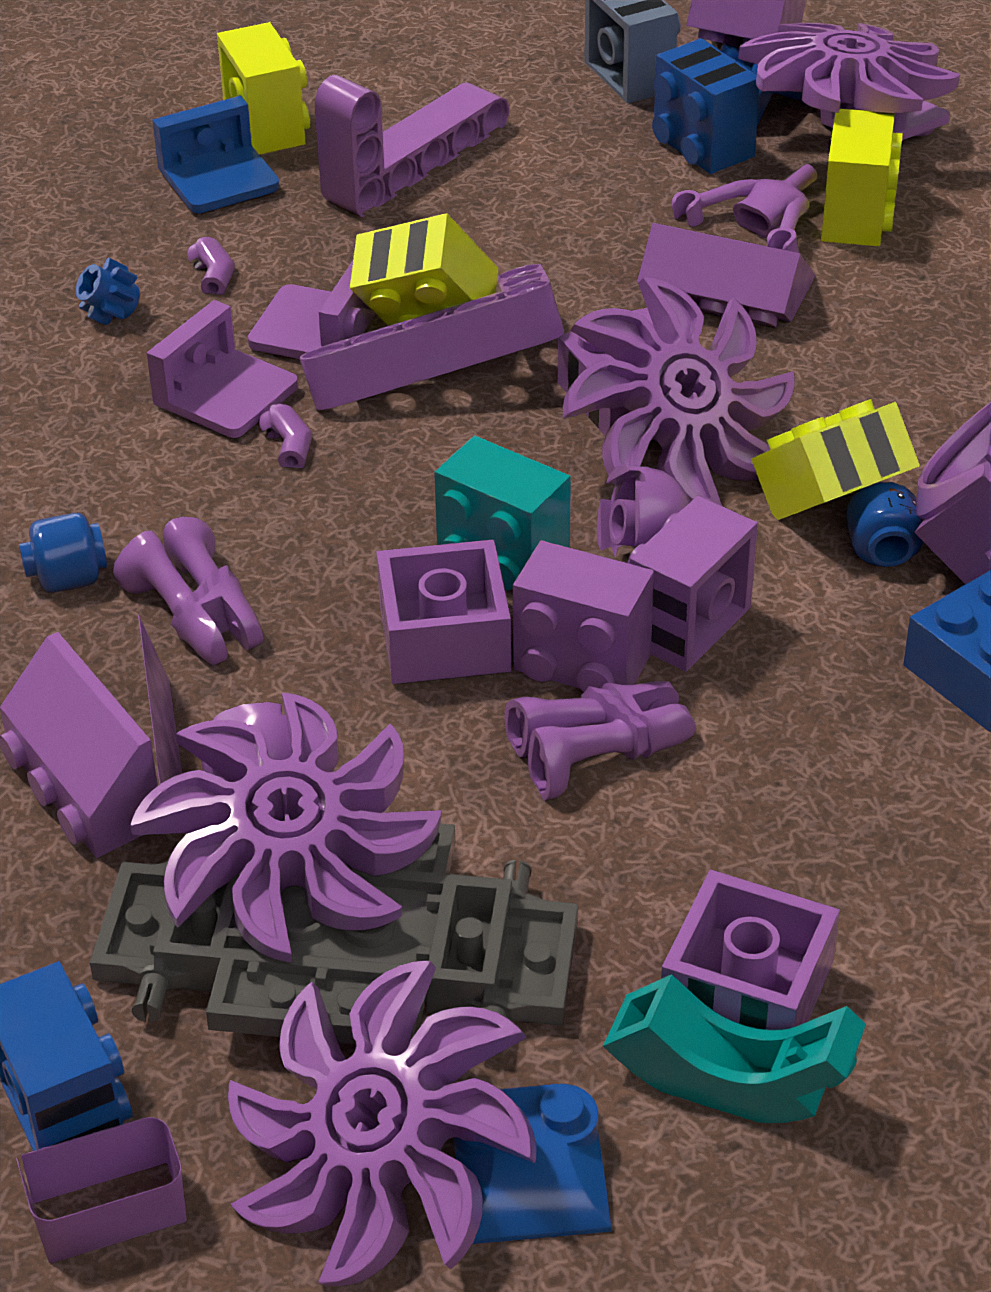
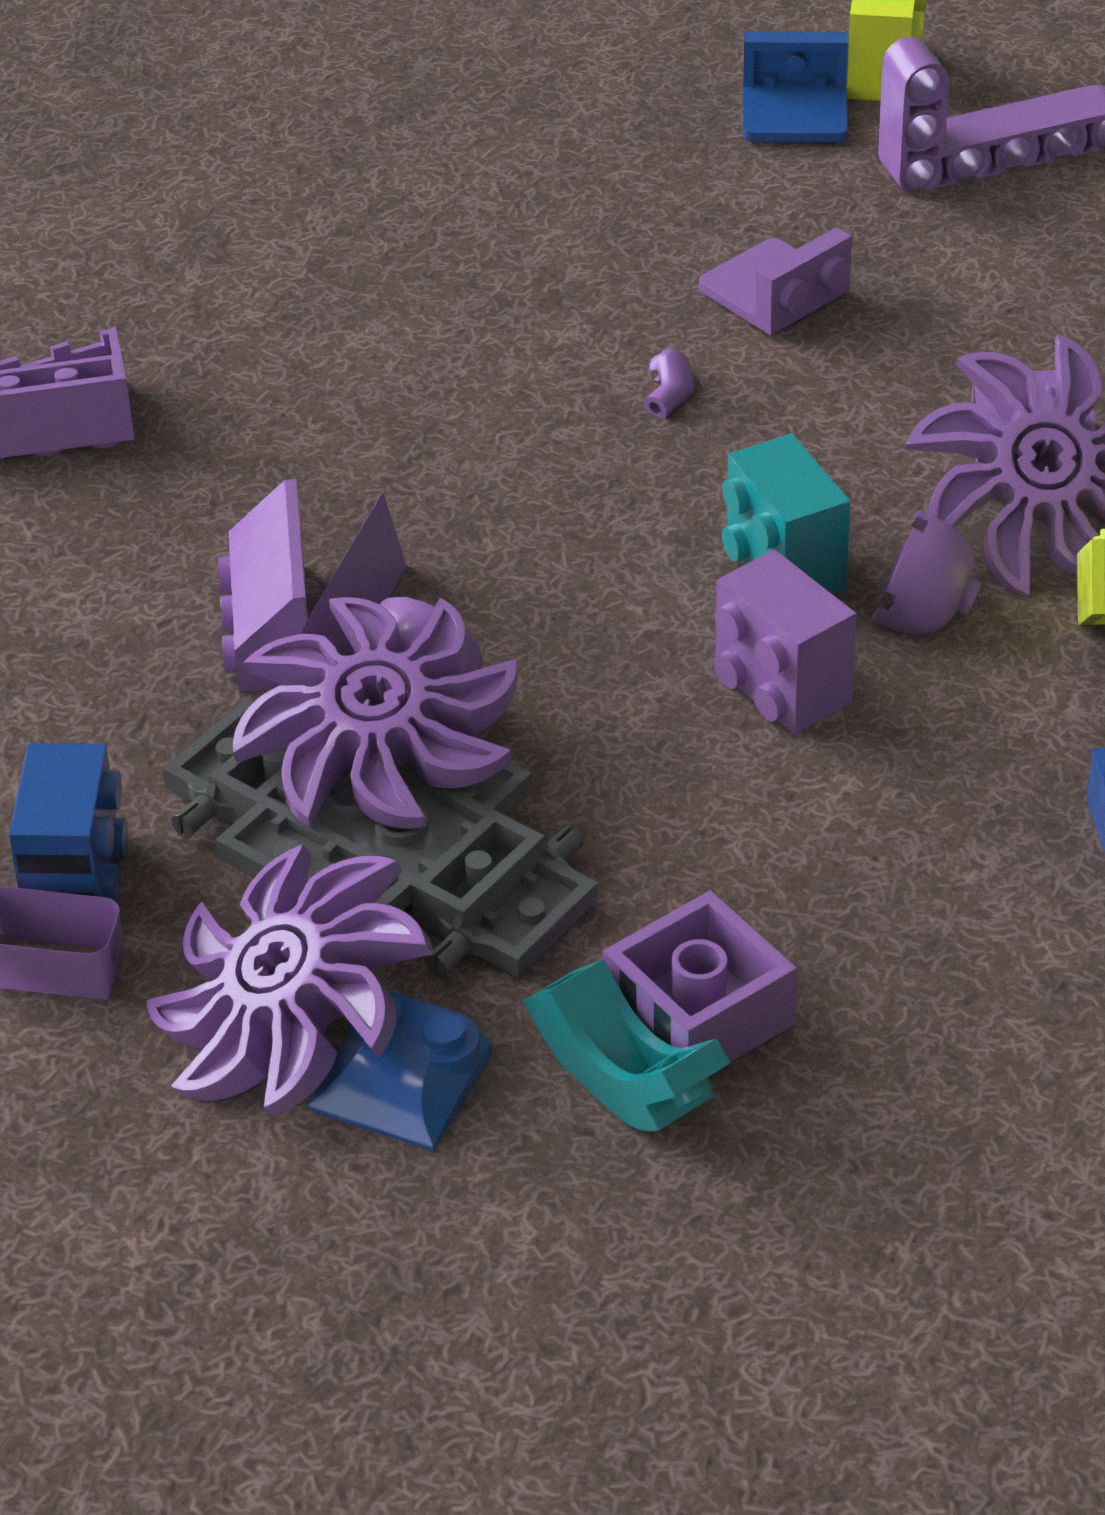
camera: 30 degrees right, 0 degrees up
blue head [19,513,107,593] -> none
blue gear [76,258,140,325] -> none
medium lavender piece [113,517,263,666] -> none
medium lavender bracket [147,300,298,438] -> none
medium lavender arm [187,237,235,295] -> none
medium lavender beam [299,264,565,410] -> none
neon yellow brick [350,213,498,326] -> none
medium lavender brick [376,540,511,684] -> none
medium lavender piece [504,681,696,801] -> none
medium lavender brick [628,495,758,672] -> none

